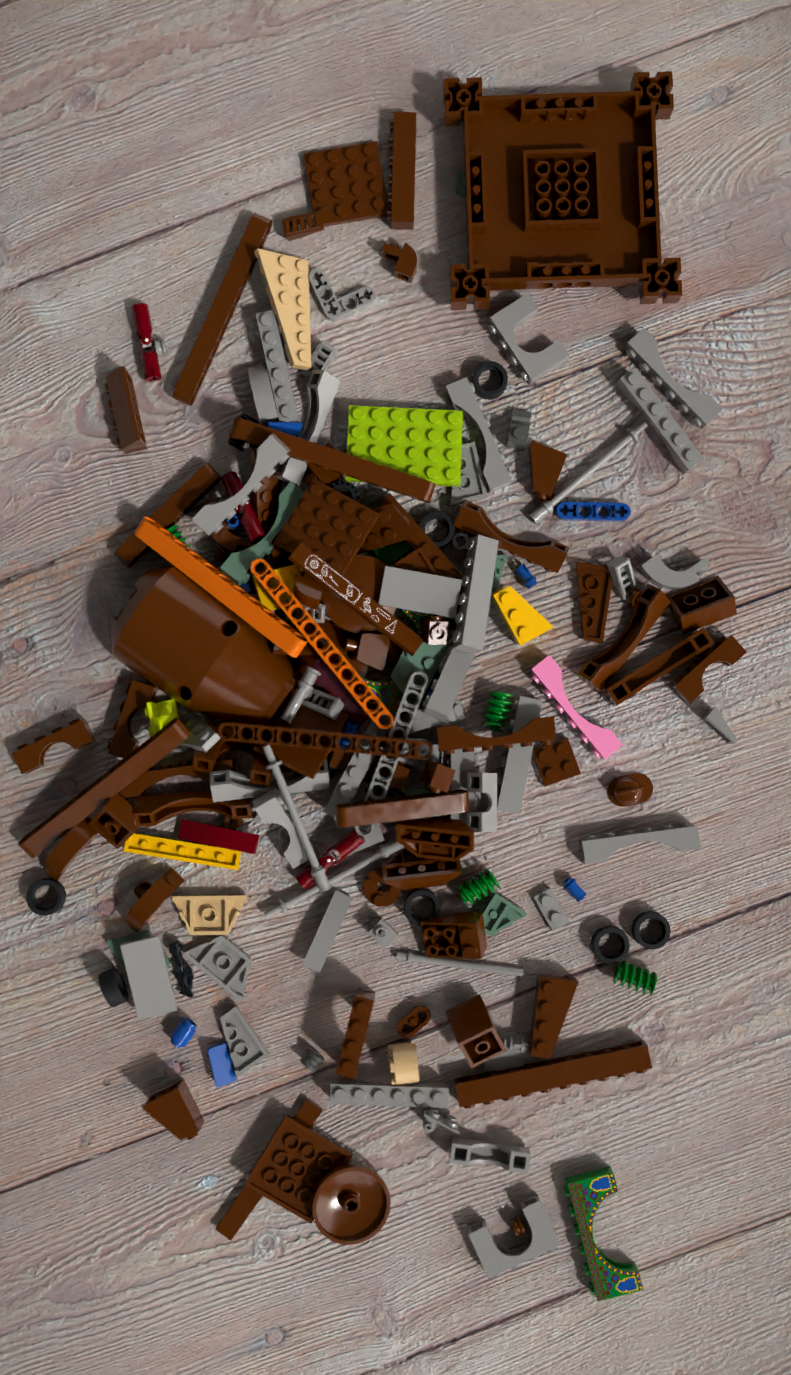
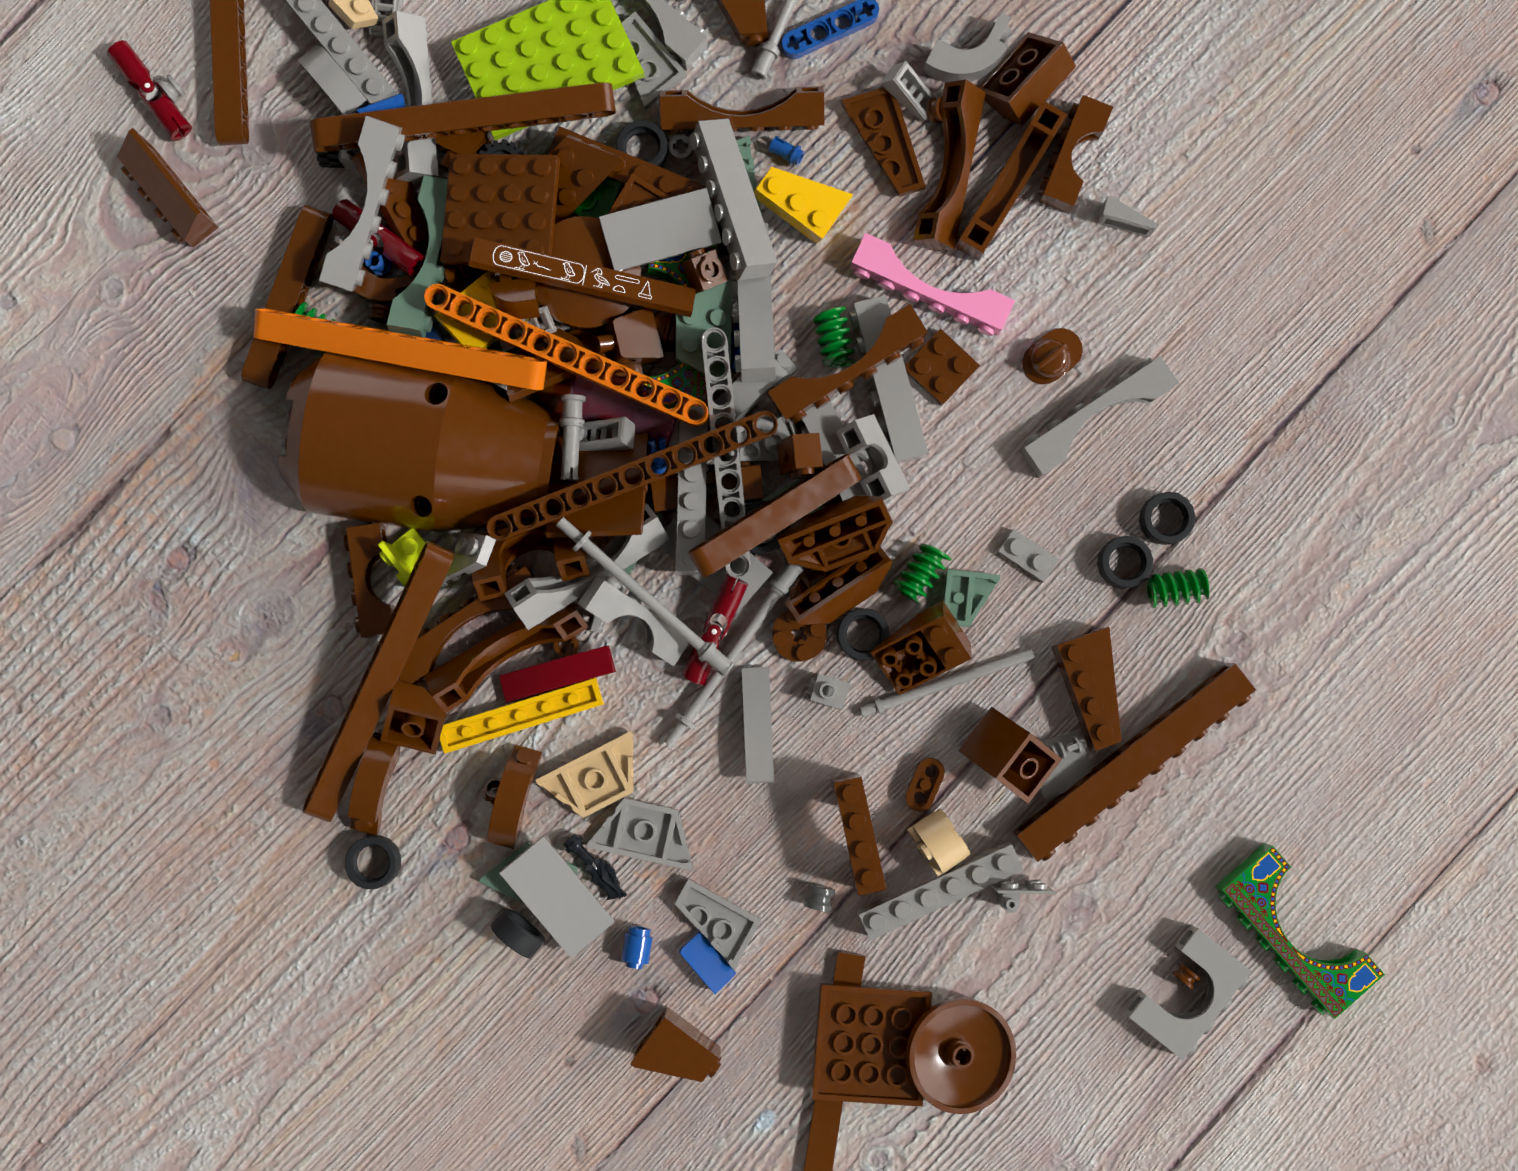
camera: 30 degrees left, 0 degrees up
reddish brown arch [12,718,96,774] -> none
light grey arch [449,1137,531,1174] -> none
blue pin [562,877,587,902] -> none

